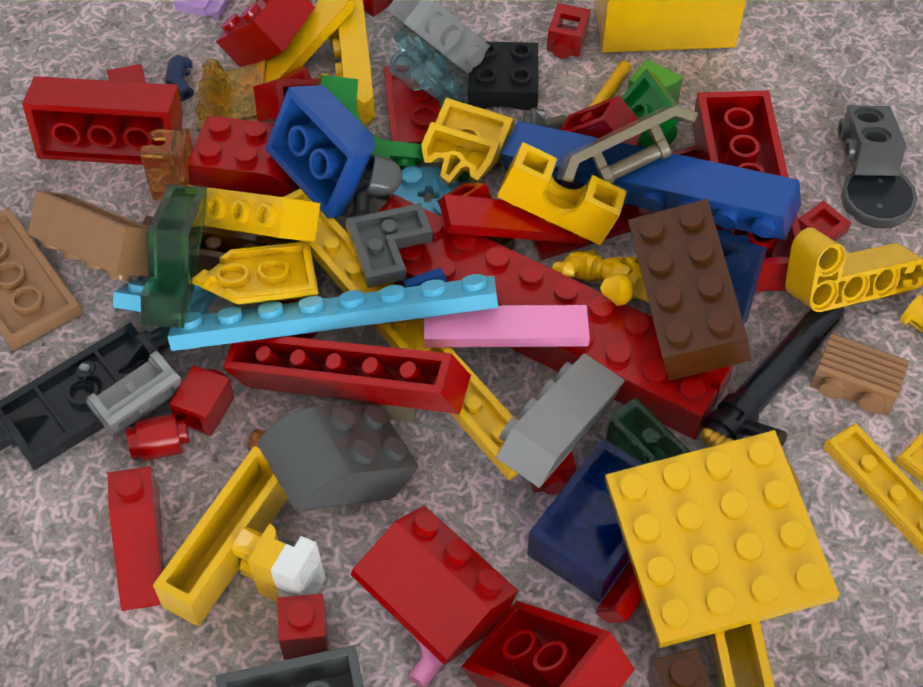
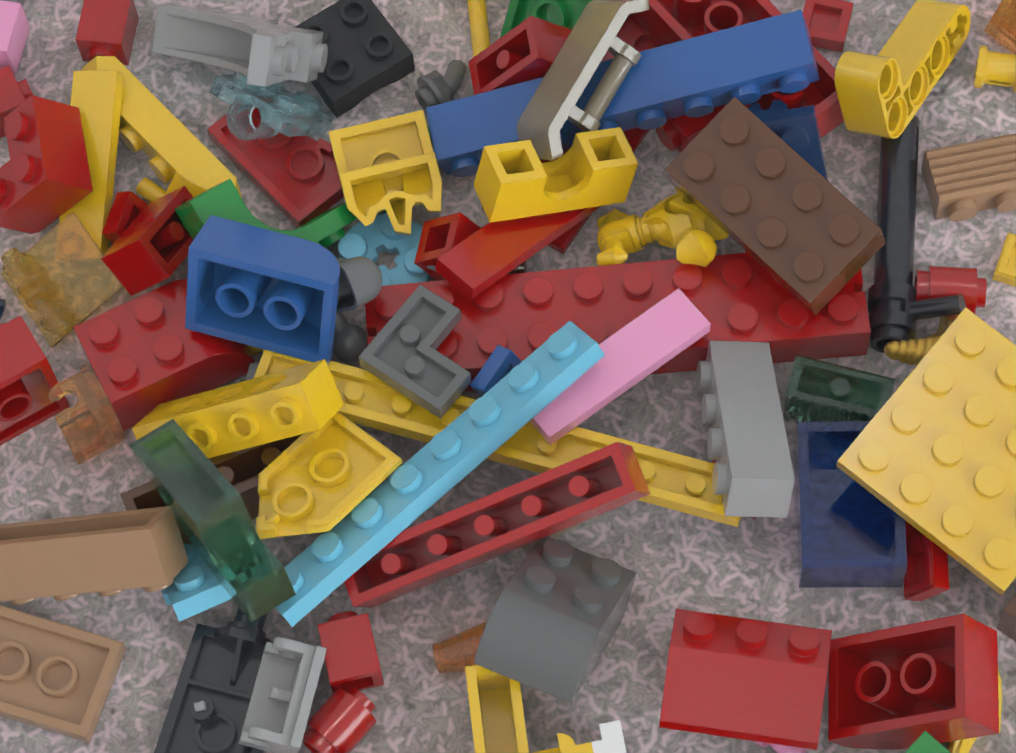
camera: 30 degrees left, 10 degrees up
none -> red brick [914,266,987,315]

